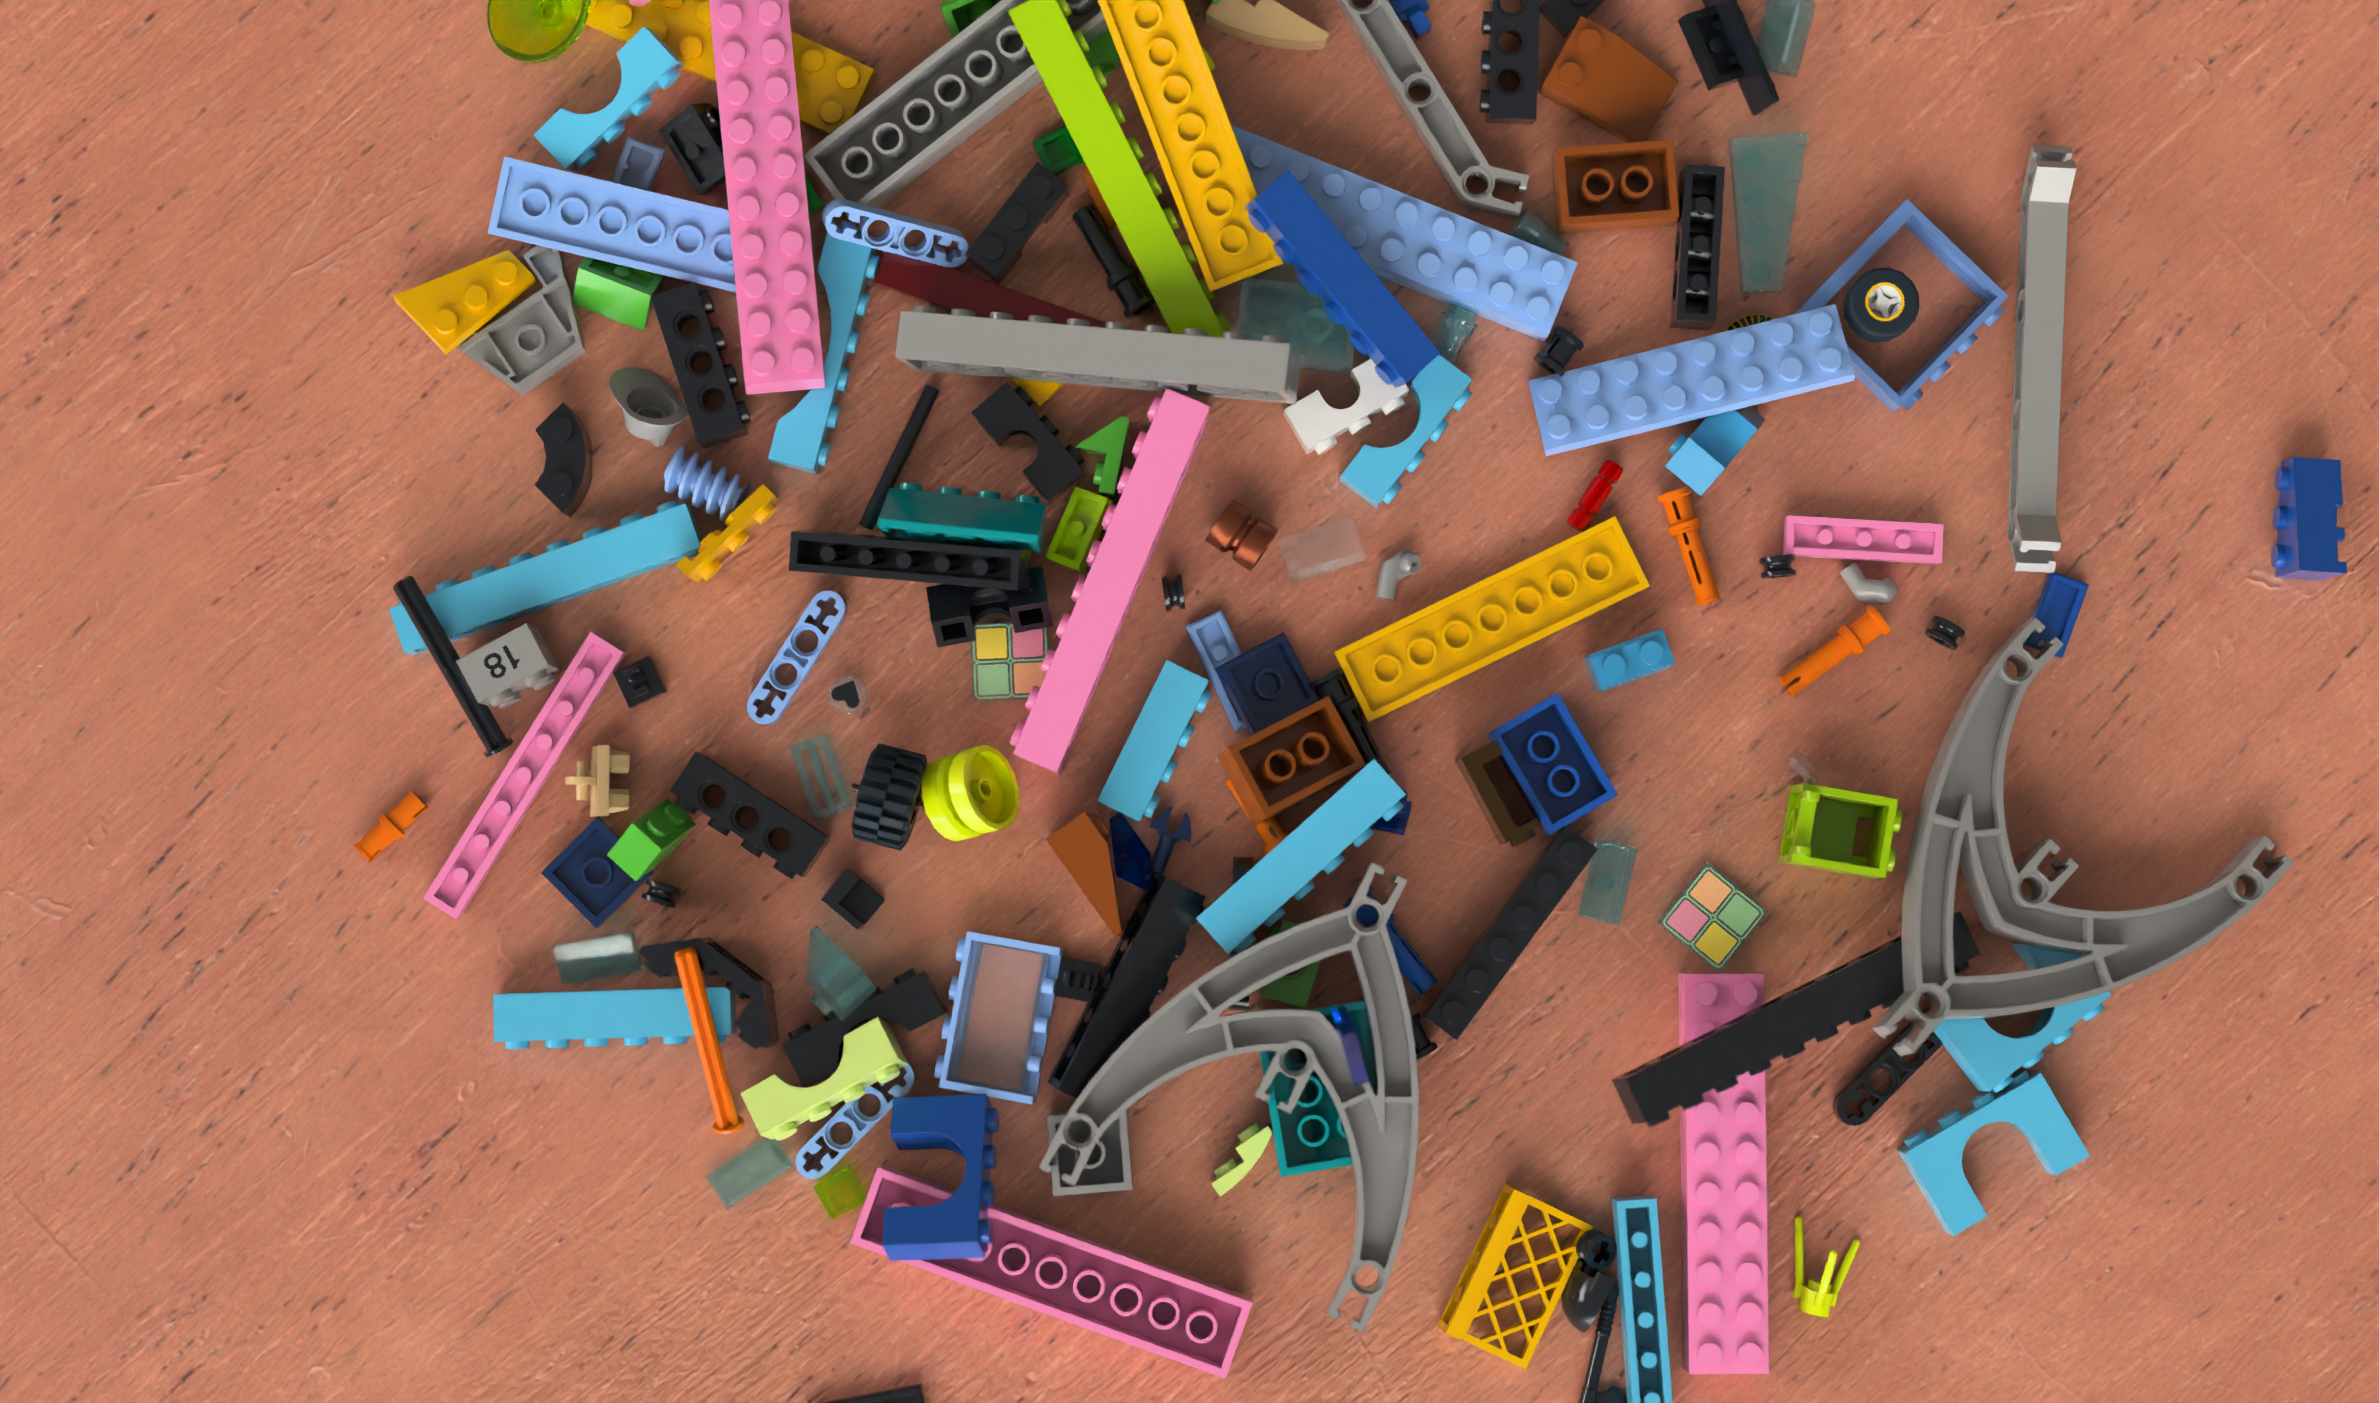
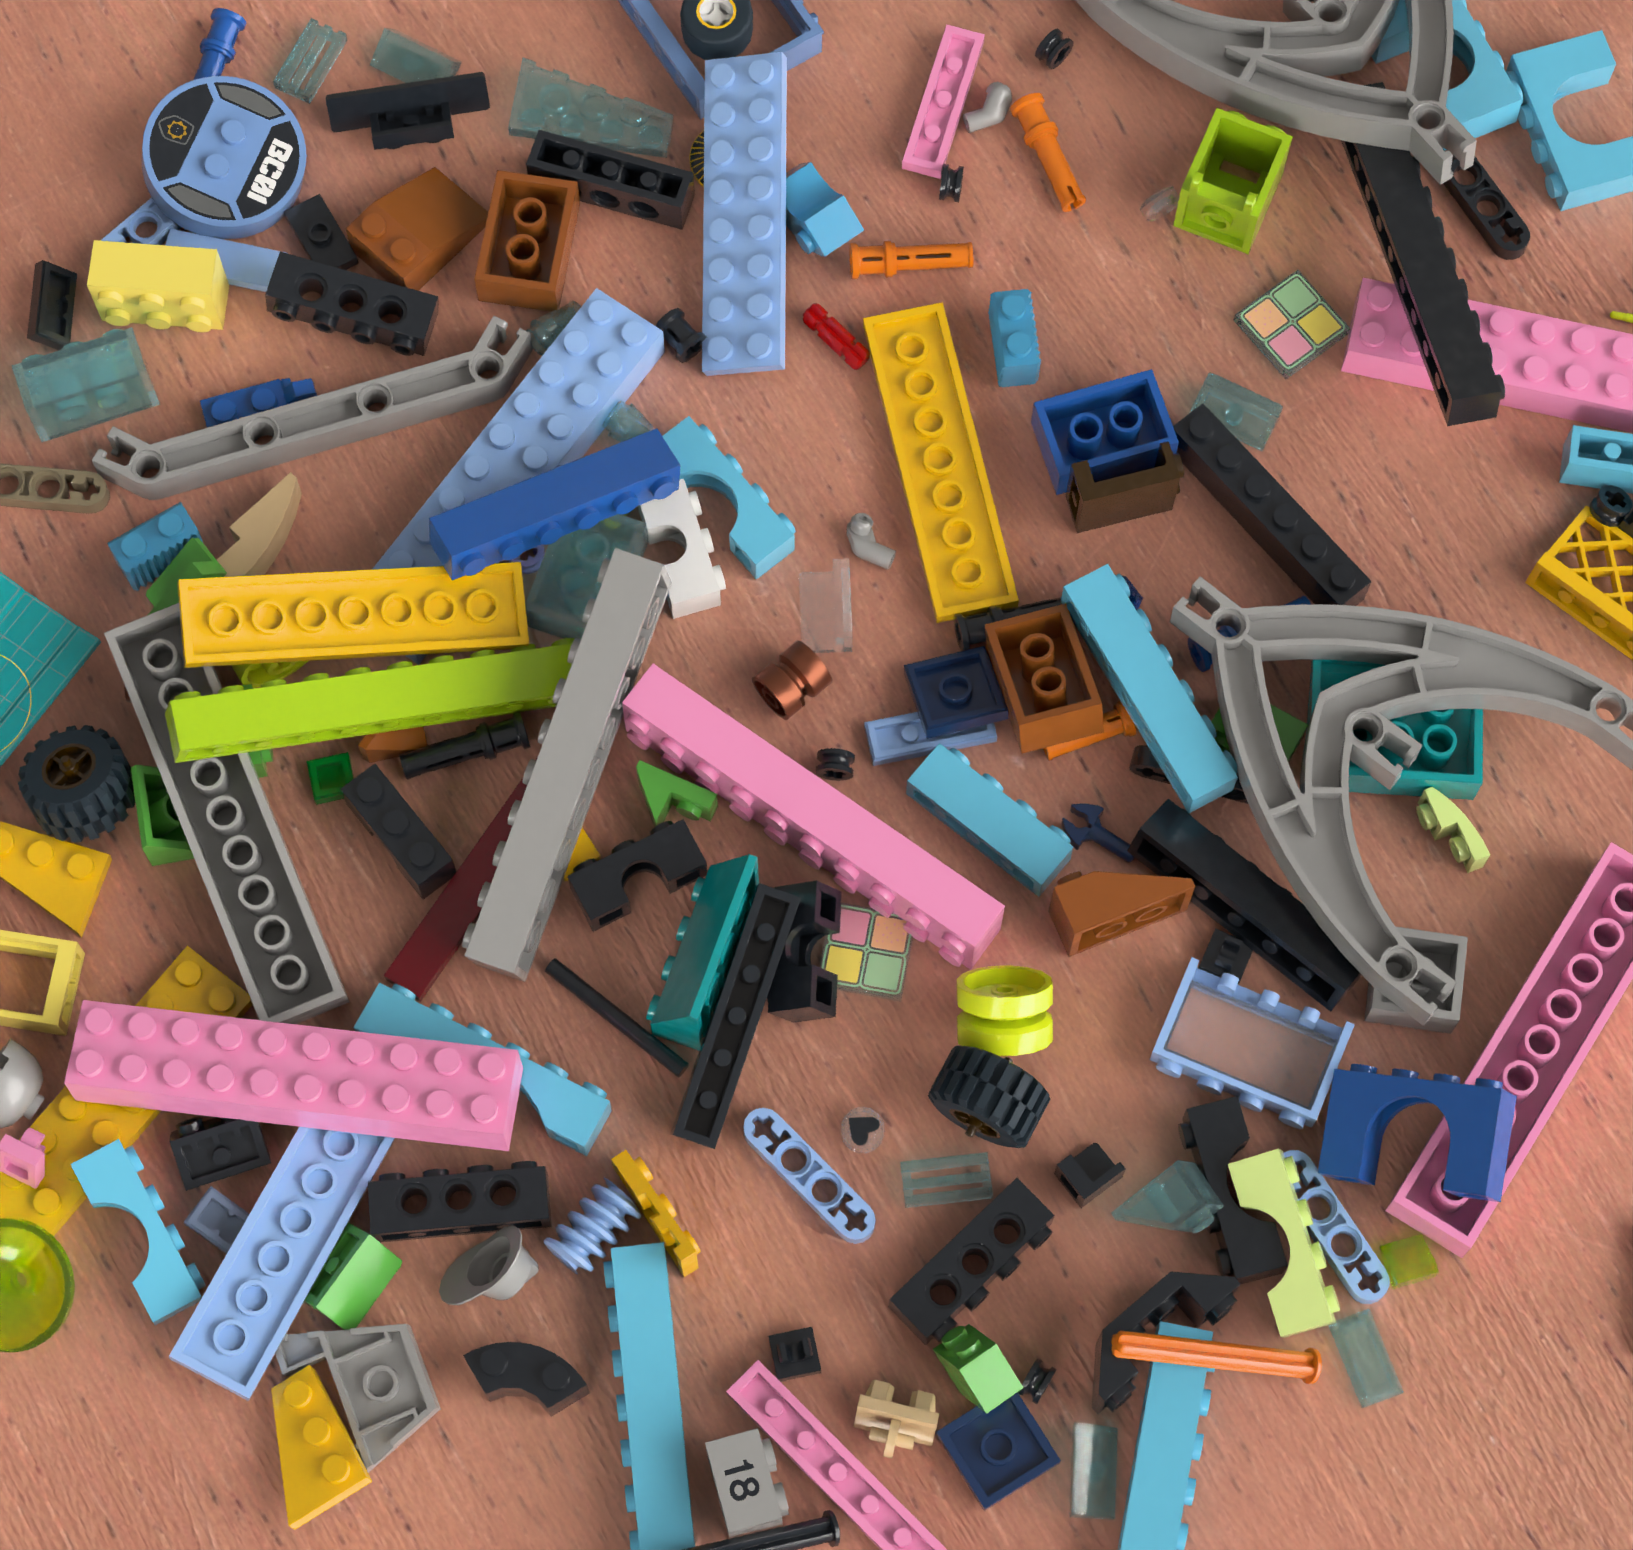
camera: 80 degrees left, 15 degrees down
light blue beam [822,199,969,268] -> none
lime plate [1045,486,1114,574] -> none
clear blue tile [1109,812,1154,890] -> none
clear blue tile [1331,1005,1369,1086] -> none

